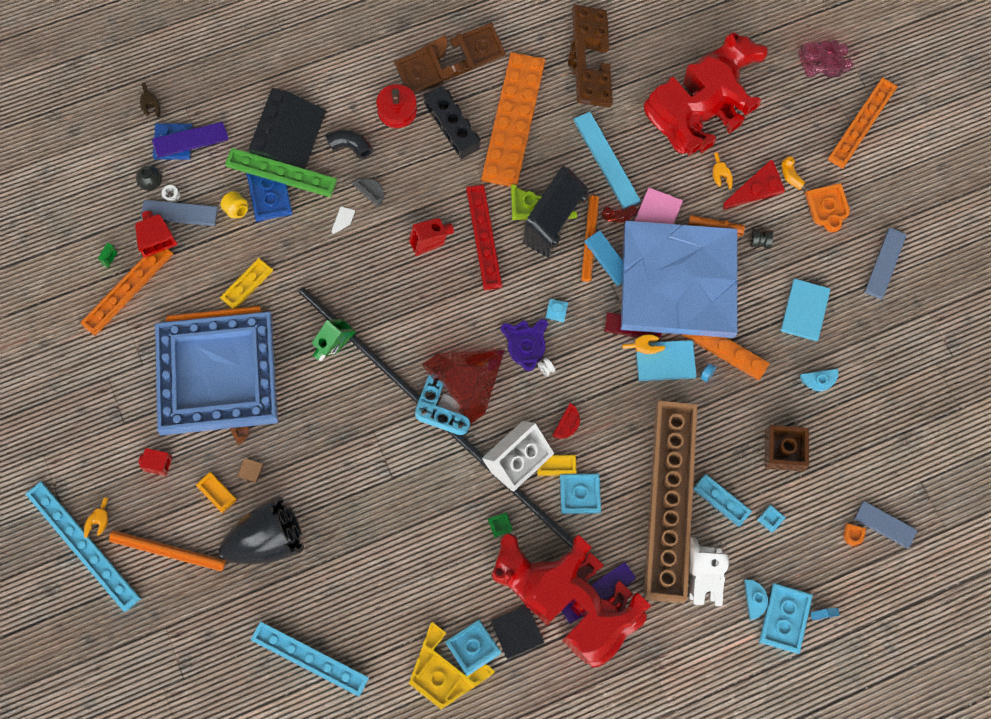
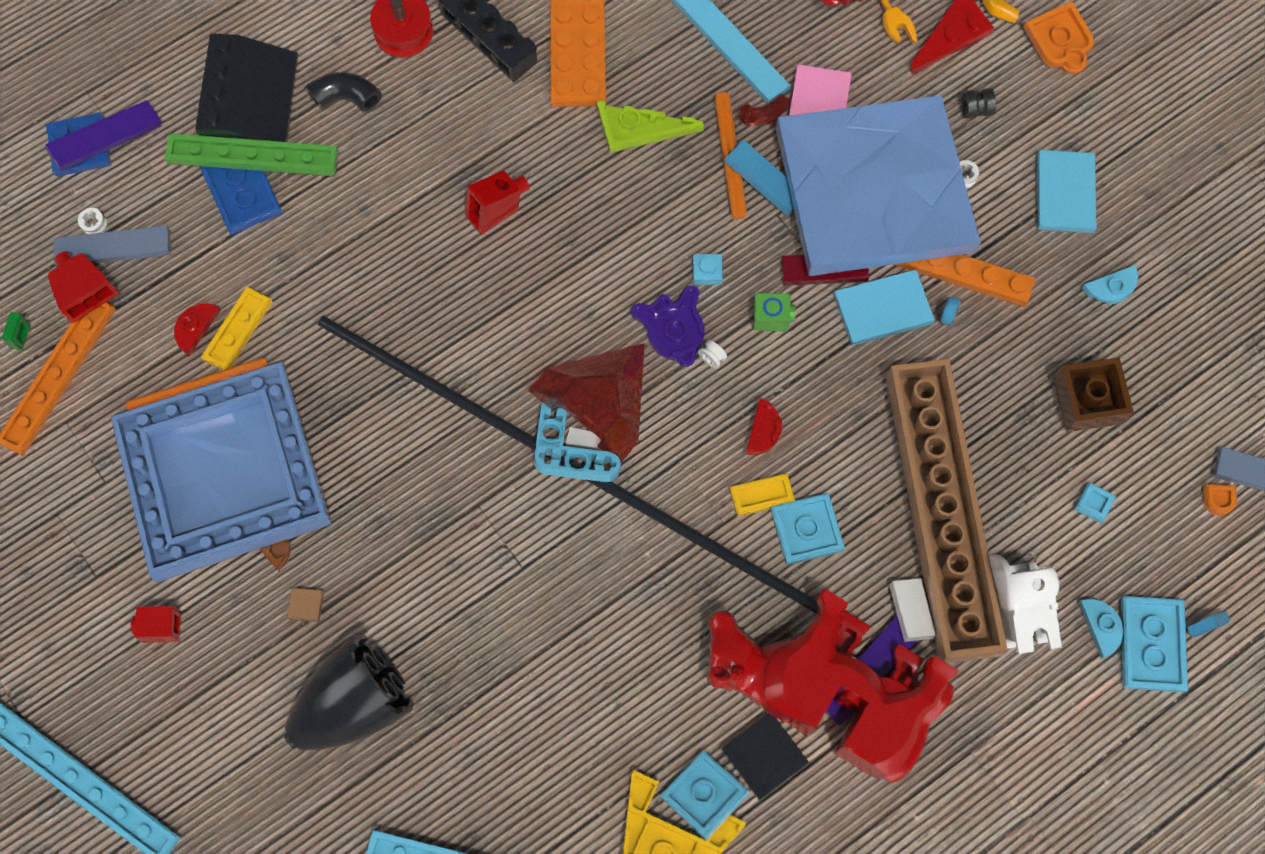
camera: 10 degrees left, 0 degrees up
light orange hand [84,497,108,538] -> none
orange axle [109,531,225,571] -> none
pearl dark grey brick [136,166,162,191] -> none
dark brown hand [140,83,160,118] -> none
light orange tile [196,471,237,514] -> none
yellow head [220,191,249,219] -> none
green torso [312,319,356,361] -> none
white sticker [331,206,355,234] -> none
dark grey plate [352,178,384,208] -> none
red tile [466,184,502,291] -> none
white slope [482,421,554,491] -> none
green tile [488,512,513,538] -> none
black windscreen [523,165,590,258] -> none
light orange hand [622,335,665,354] -> none
orange pin [688,214,745,237] -> none
medium azure tile [693,474,752,527] -> none
sand blue tile [864,228,907,300] -> none
none -> red plate [174,303,221,357]
none -> bright green brick [753,293,796,331]
none -> white tile [889,578,936,642]
none -> white bush [959,160,979,189]

